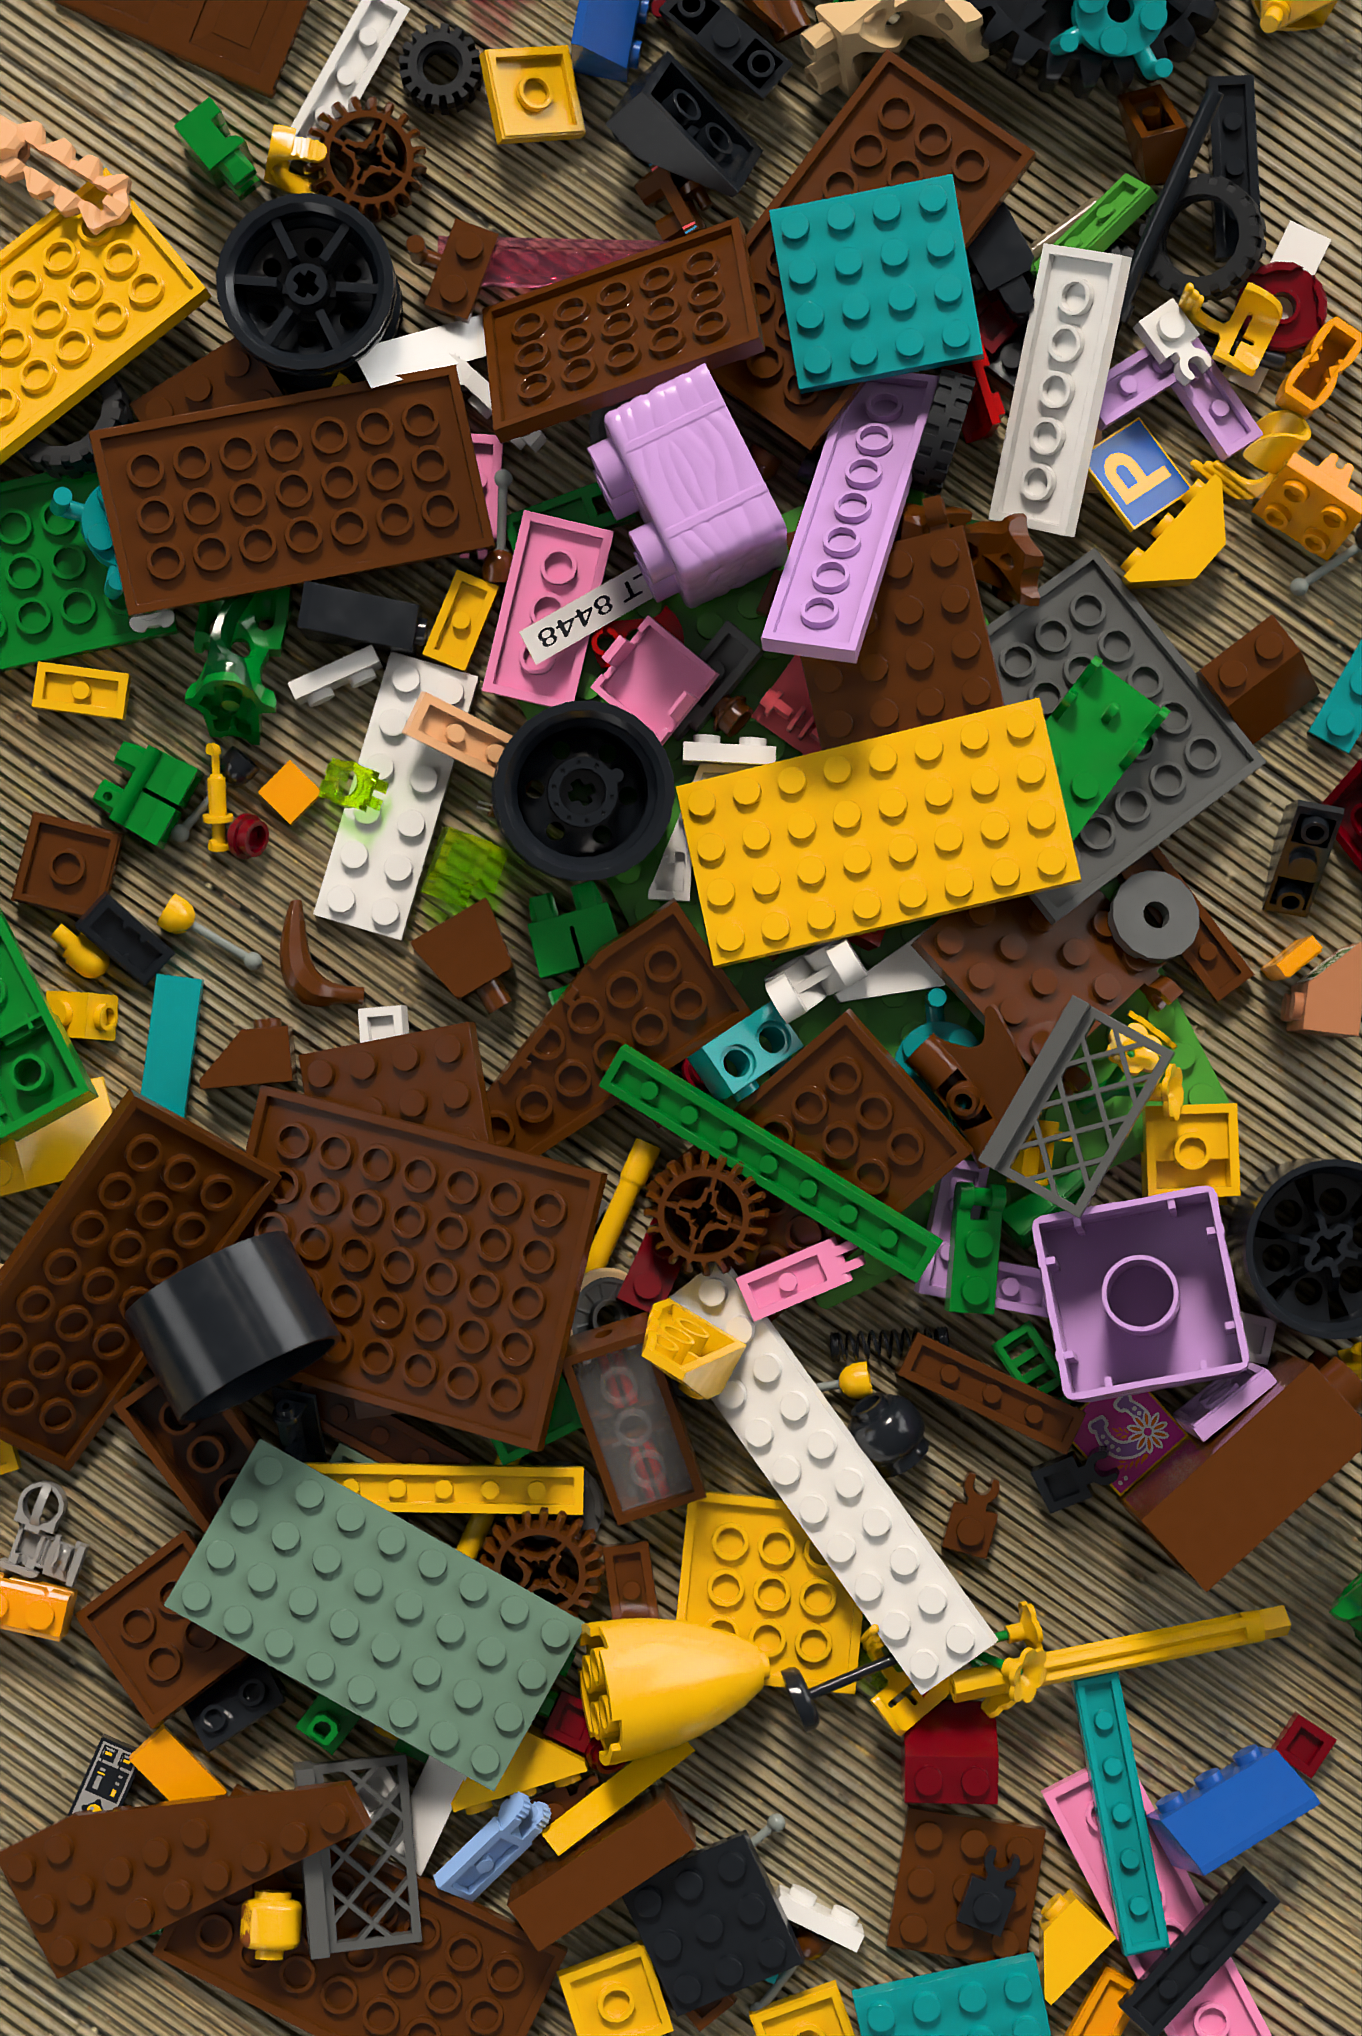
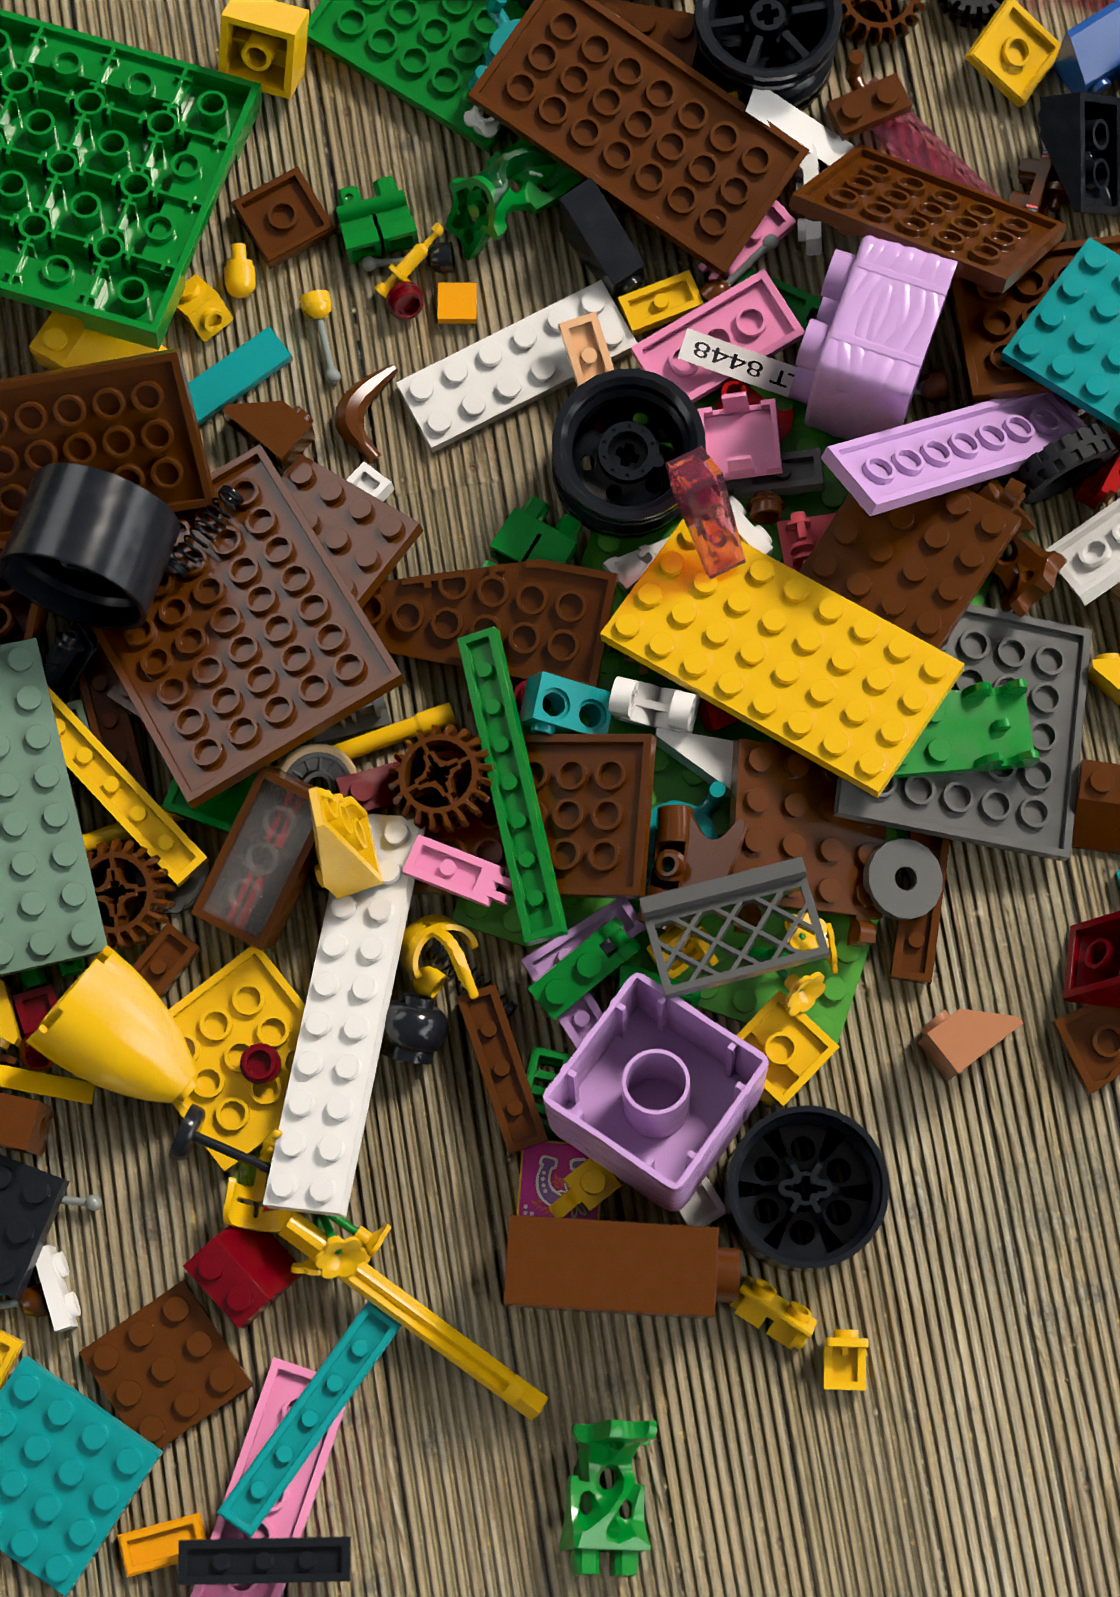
camera: 50 degrees right, 10 degrees down
yellow plate [31,661,132,721] -> none
black plate [74,891,175,987] -> none
white plate [288,645,383,707] -> none
clear neon green piece [318,757,389,812] -> none
reddish brown torso [410,897,515,1015] -> none
clear neon green brick [420,827,509,908] -> none
reddish brown plate [940,1471,1000,1559] -> none
black plate [955,1845,1020,1937] -> none
black plate [1031,1446,1119,1514] -> none
yellow slope [1039,1888,1116,2005] -> none
blue slope [1146,1744,1321,1876] -> none
lavender tile [1172,1362,1278,1442] -> none
light orange tile [1260,935,1323,981] -> none
black slope [1262,800,1344,918] -> none
dark red plate [1271,1711,1337,1779] -> none
none -> black piece [166,485,244,579]
none -> dark red plate [240,1043,282,1085]
none -> yellow helmet [399,914,479,999]
none -> yellow plate [547,1158,622,1218]
none -> clear pink slope [665,446,746,579]

